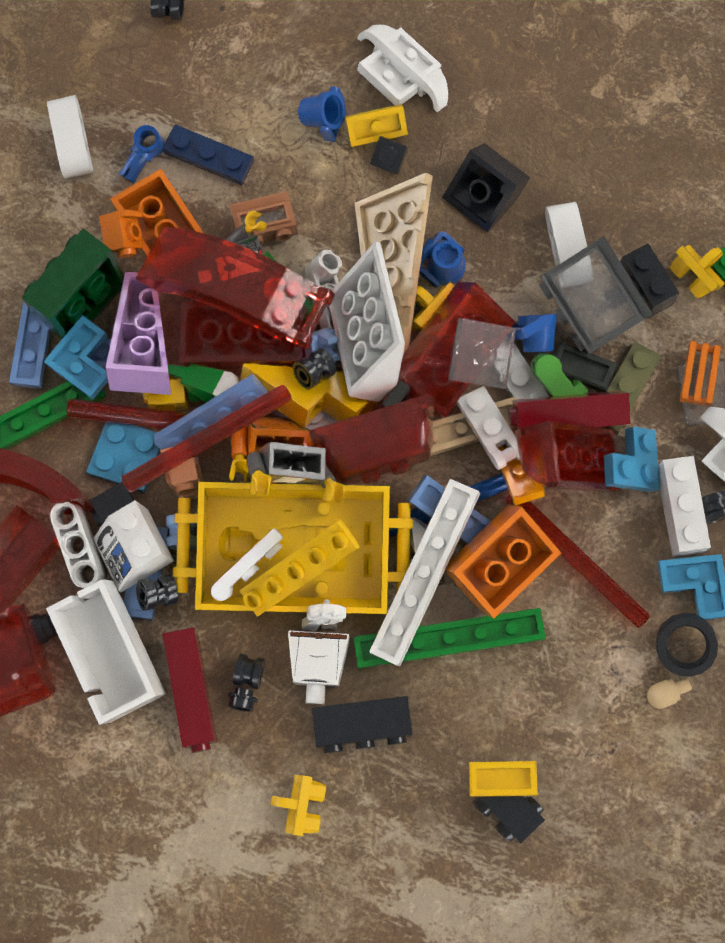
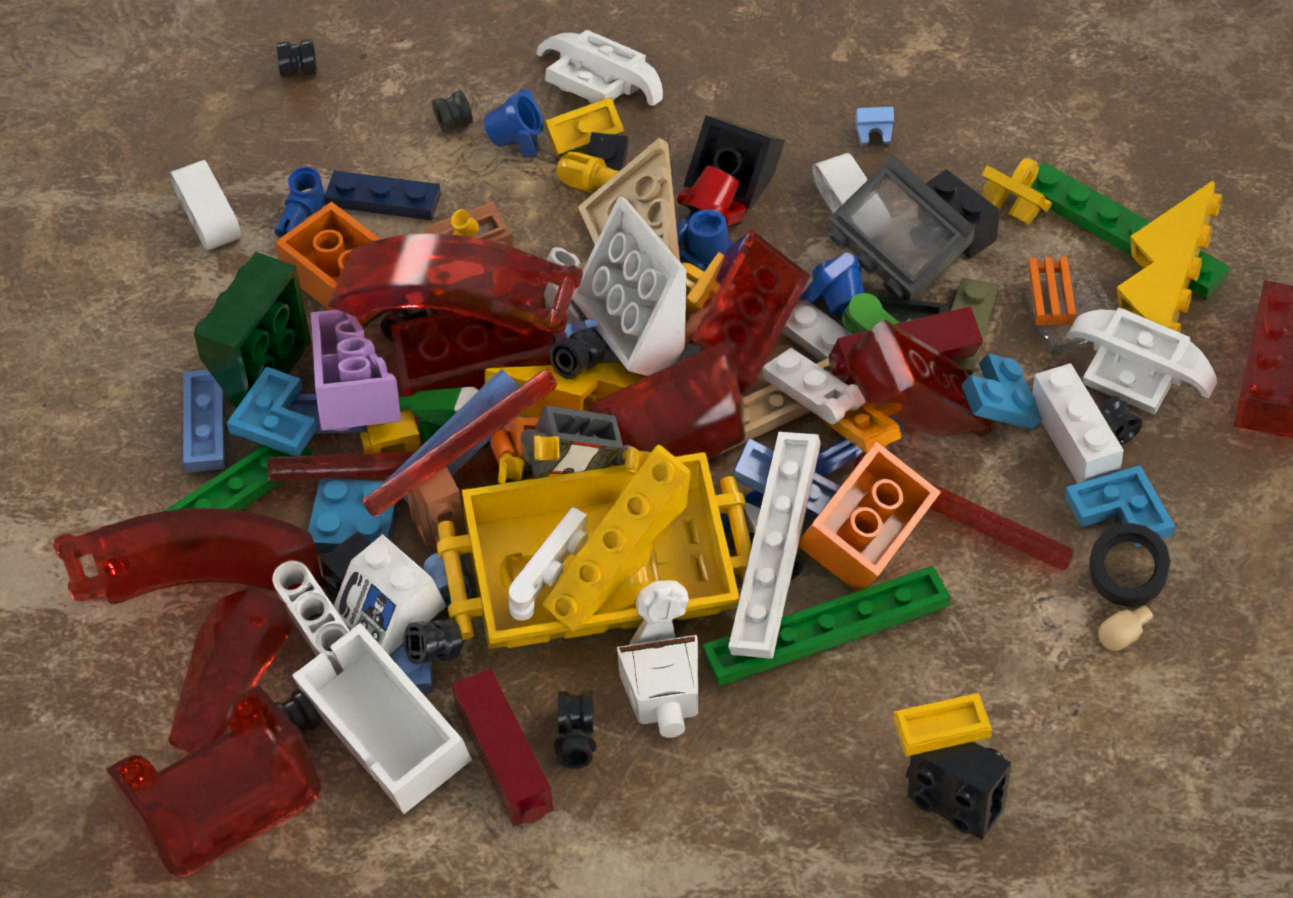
camera: 15 degrees left, 25 degrees down
orange brick [99,209,143,258] -> none
yellow hips [270,774,326,836] -> none
black brick [312,696,413,753] -> none
clear tile [448,318,516,389] -> none
none -> pearl dark grey wheel [432,90,473,133]
none -> yellow arm [556,152,619,194]
none -> red piece [677,166,746,226]
none -> light blue tile [855,107,894,146]

